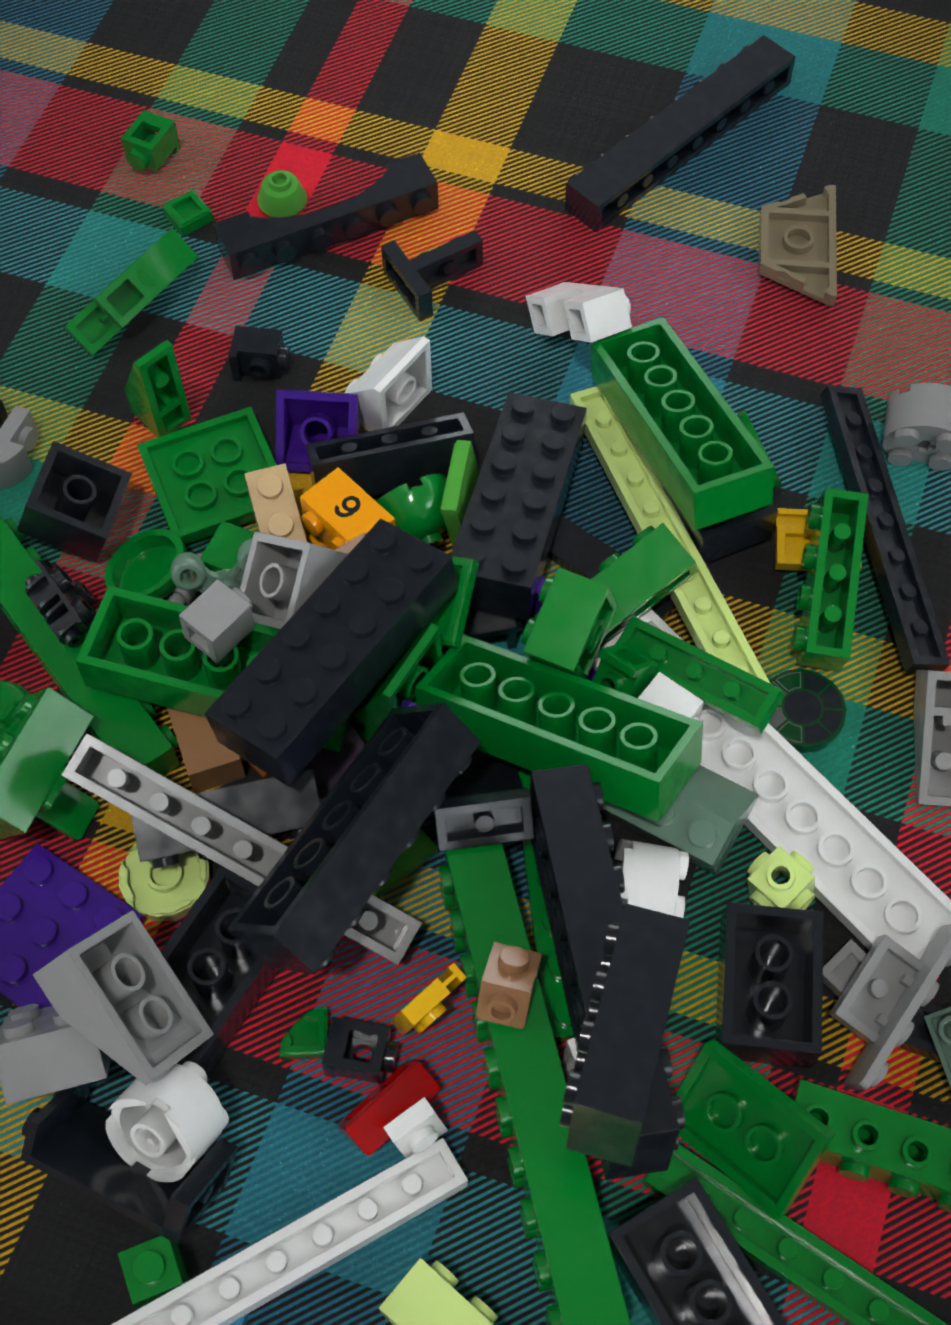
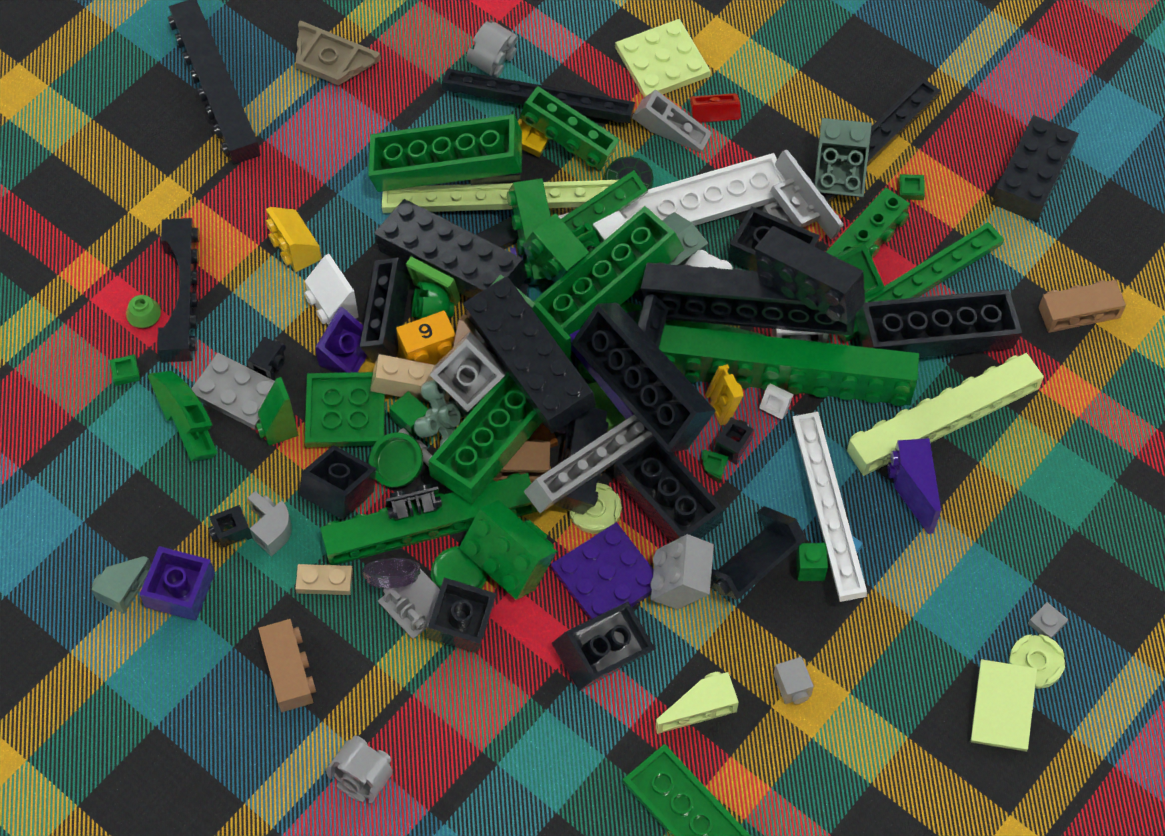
camera: 70 degrees left, 0 degrees up
light grey slope [33,910,214,1085] -> none
white brick [106,1061,229,1182] -> none
green brick [121,110,181,171] -> none
light grey brick [179,579,255,663] -> none
red slope [337,1060,440,1156] -> none
black bracket [381,230,483,322] -> none
white bracket [383,1097,448,1158] -> none
medium nougat bracket [476,942,542,1029] -> none
white arch [526,282,632,343] -> none
yellowish green brick [747,846,816,910] -> none
none -> light grey plate [191,353,275,430]
none -> yellow slope [265,207,322,273]
none -> white plate [759,383,793,419]

